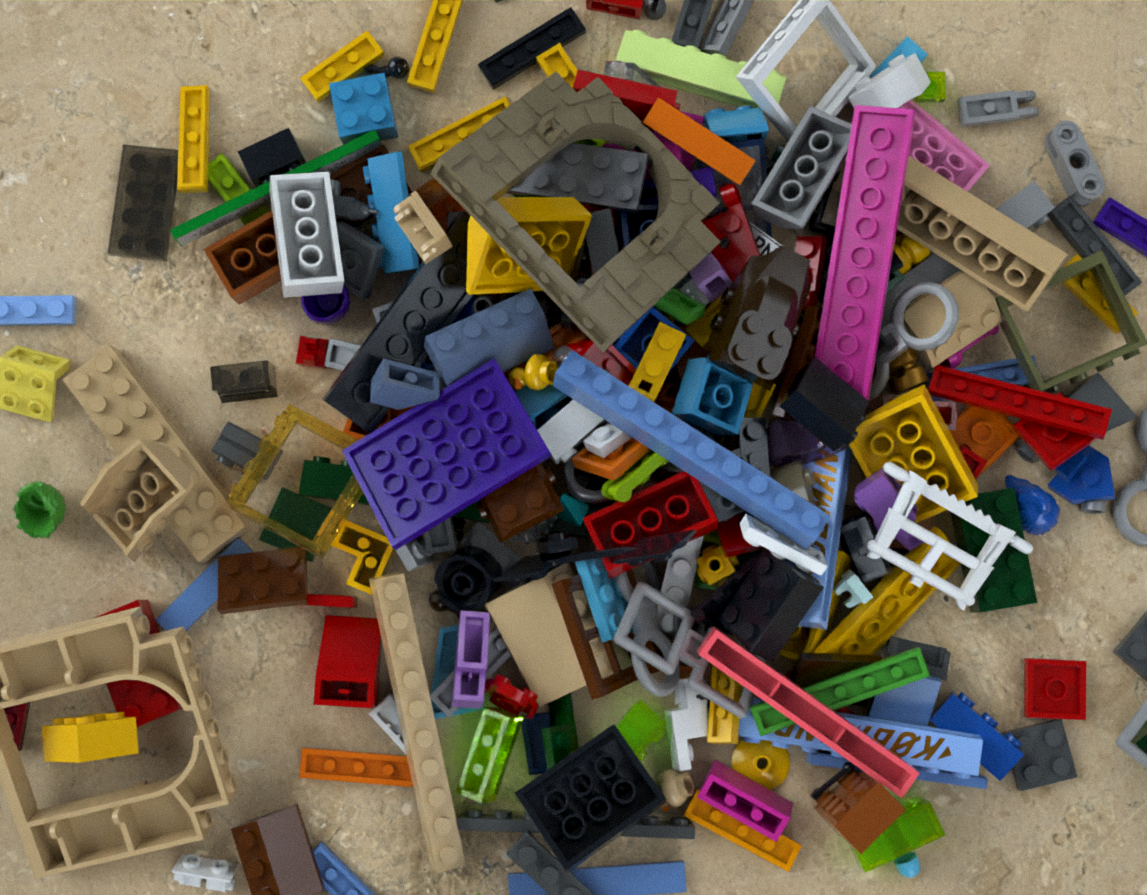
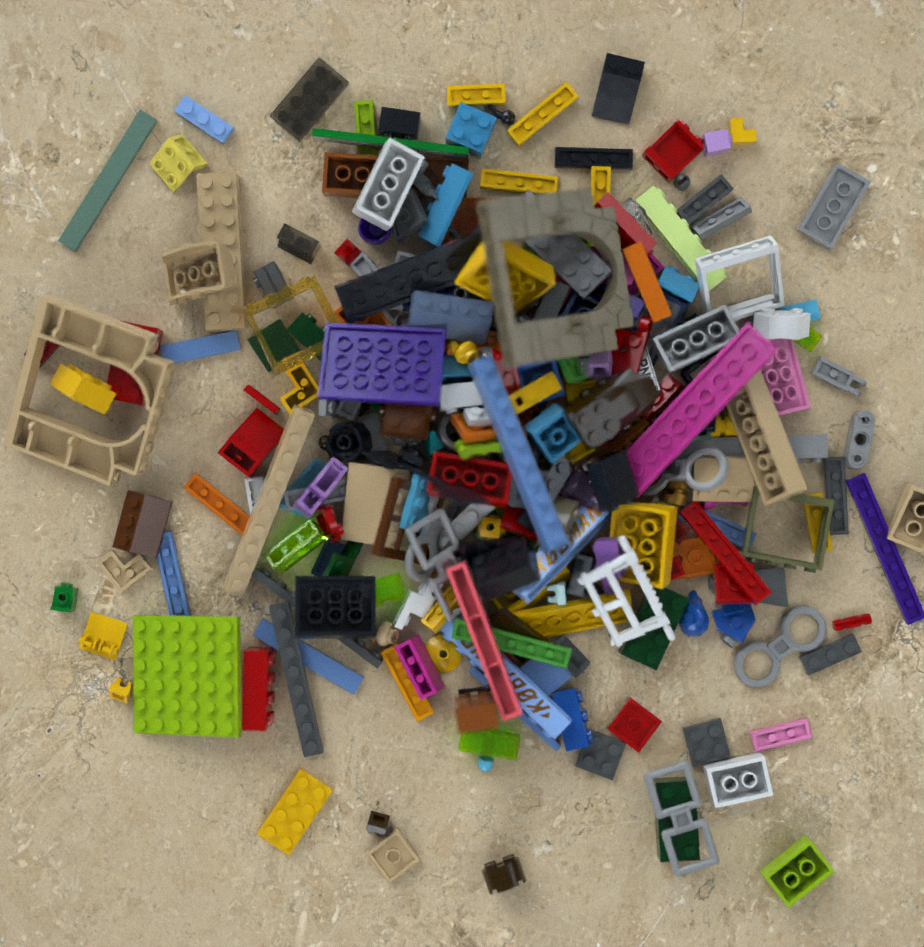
camera: 35 degrees right, 5 degrees up
bright green hair [13,481,66,538] -> none
white hinge [172,854,239,893] -> none
yellow tile [177,85,210,193] -> none
reddish brown plate [217,546,308,614] -> none
sand blue slope [370,358,440,410] -> none
tan hinge [393,191,453,264] -> none
white plate [740,514,828,576] -> none

